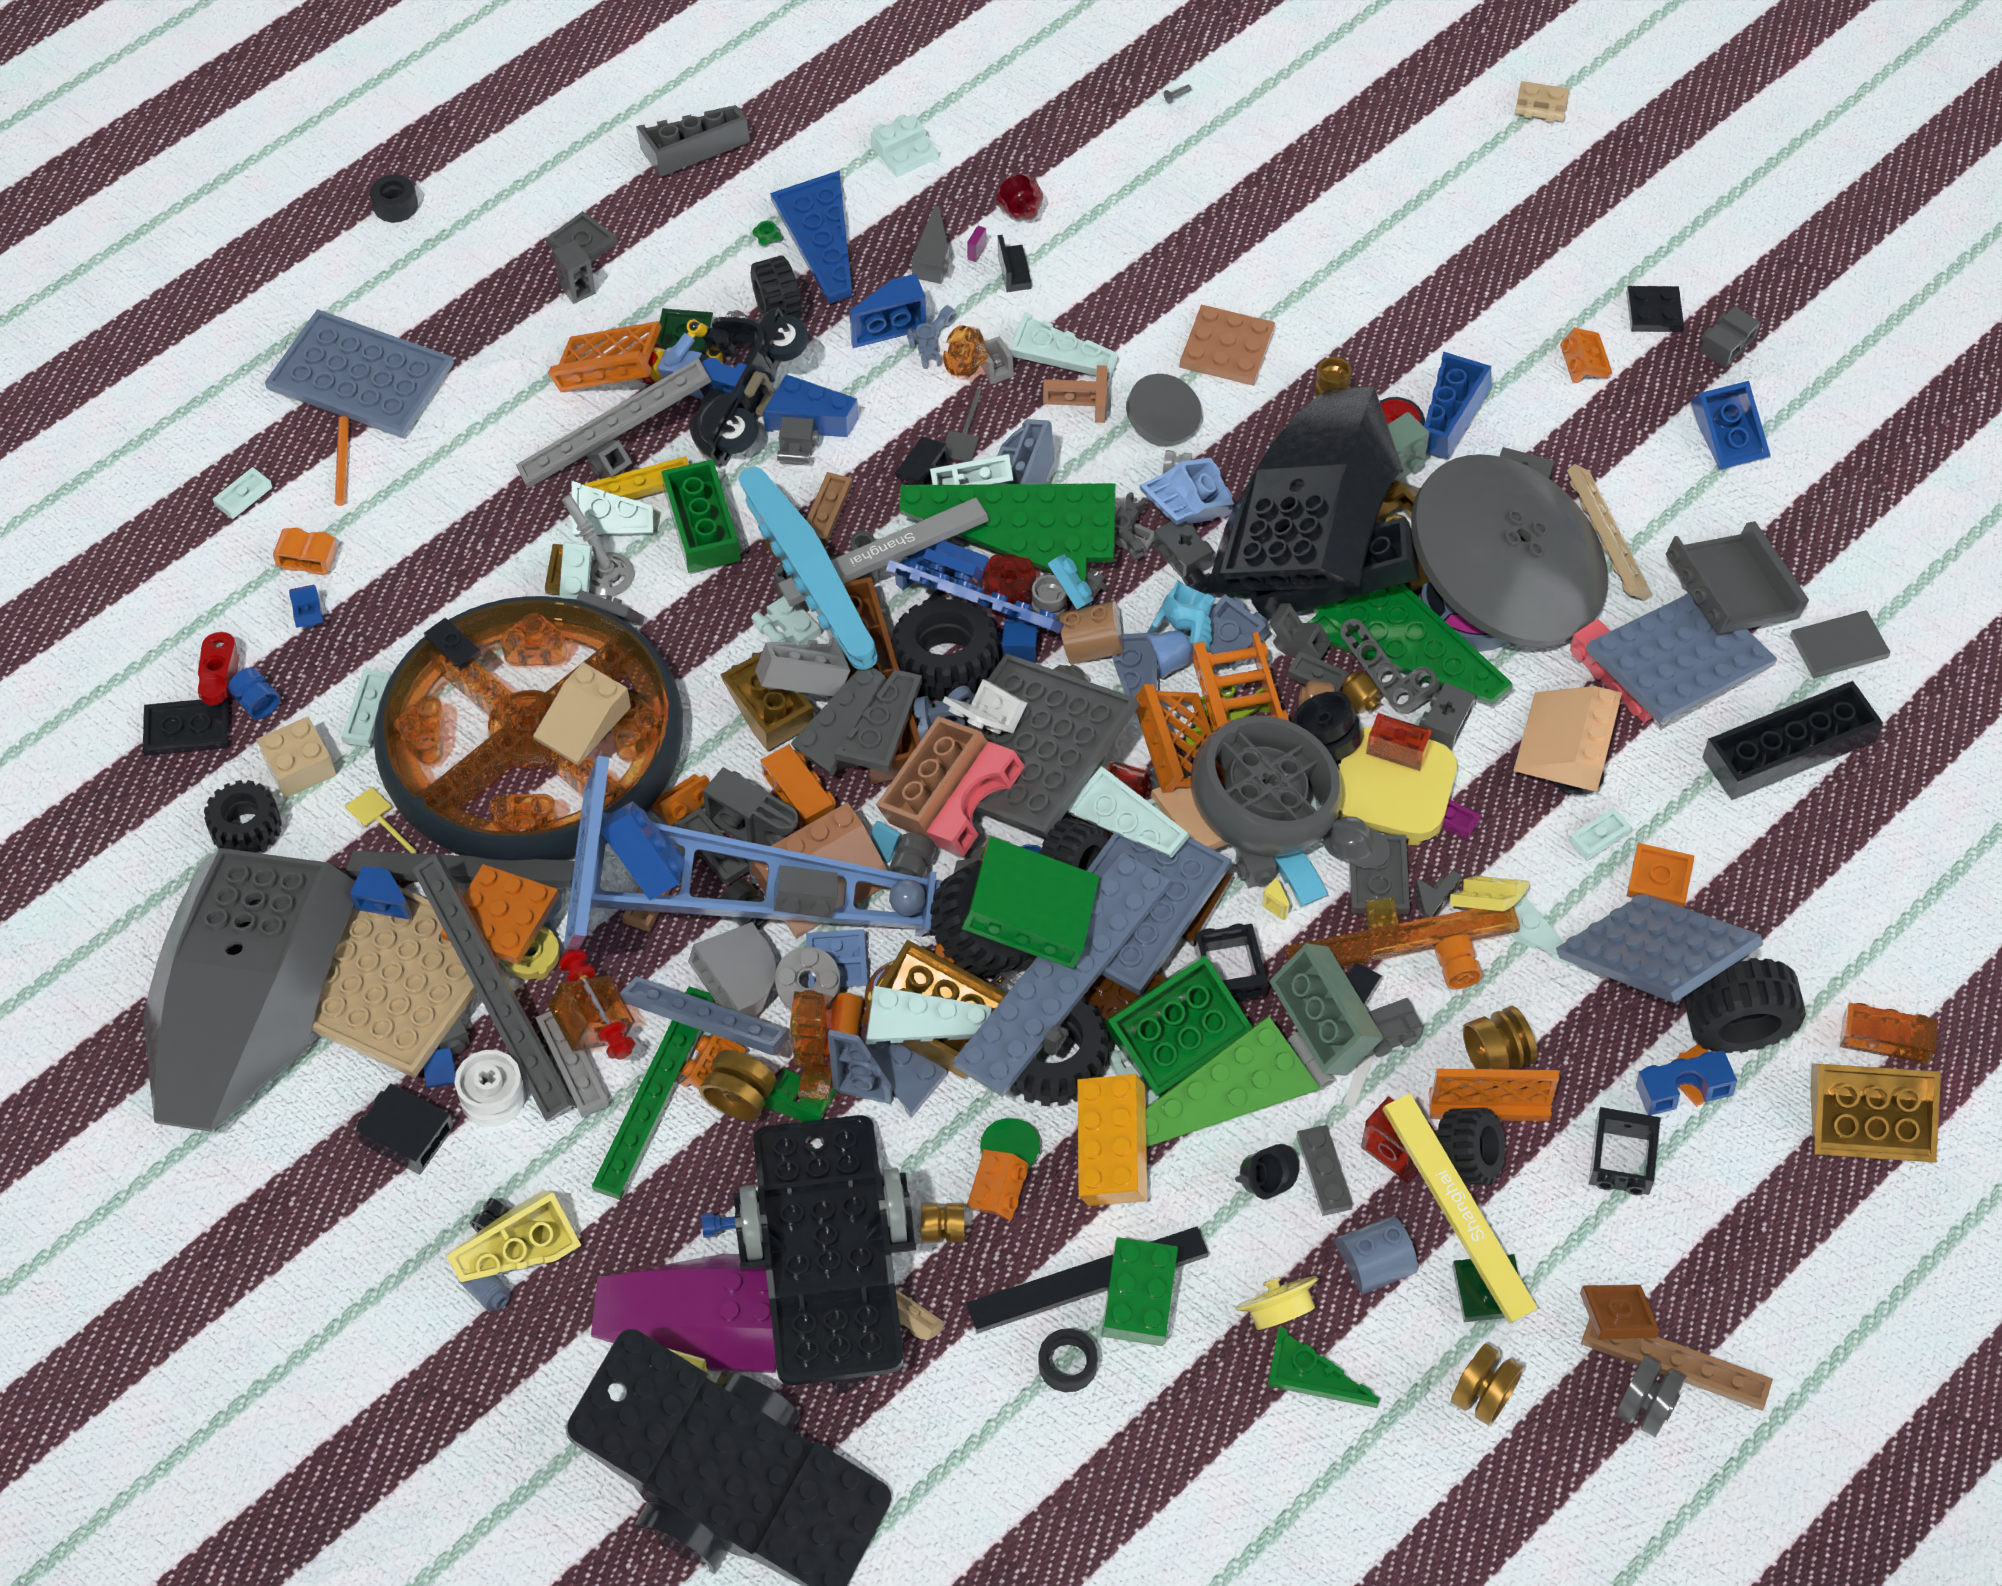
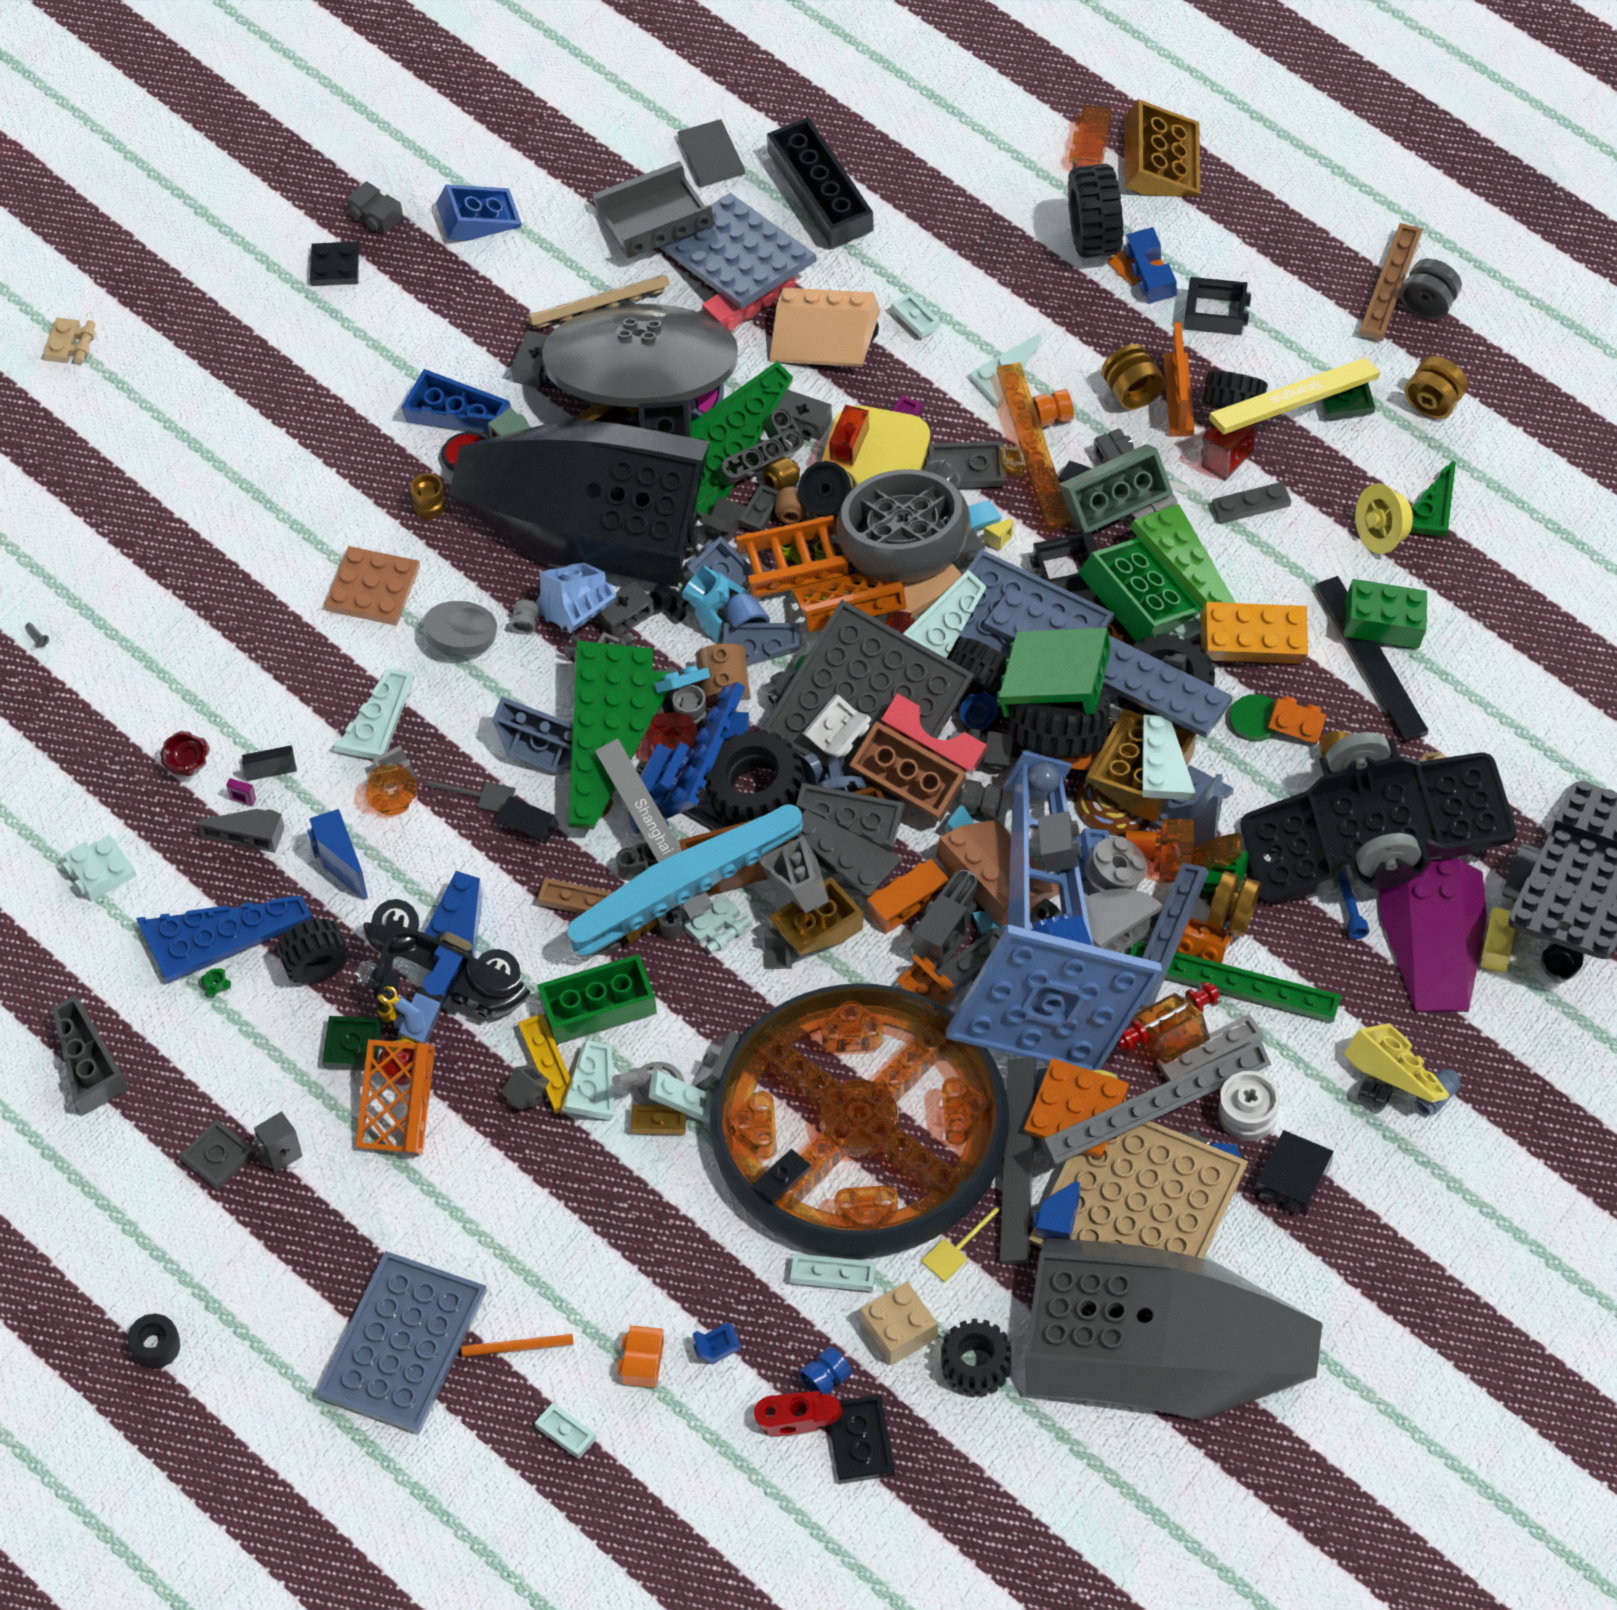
camera: 90 degrees left, 0 degrees up
light grey tile [516,358,711,488] -> none
tan slope [533,662,631,766] -> none
dark grey brick [777,416,819,463] -> none
sand blue piece [907,305,956,369] -> none
light aqua slope [930,454,1014,485] -> none
black tyre [1038,1328,1098,1393] -> none
nougat bracket [1043,365,1107,423] -> none
black piece [1235,1144,1299,1200] -> none
sand blue brick [1334,1216,1418,1295] -> none
dark grey slope [1414,870,1462,930] -> none
light yellow slope [1450,875,1529,911] -> none
sand blue plate [1556,894,1763,1003] -> none
orange bracket [1560,327,1612,383] -> none
dark orange tile [1580,1285,1660,1339] -> none
orange plate [1626,843,1695,908] -> none

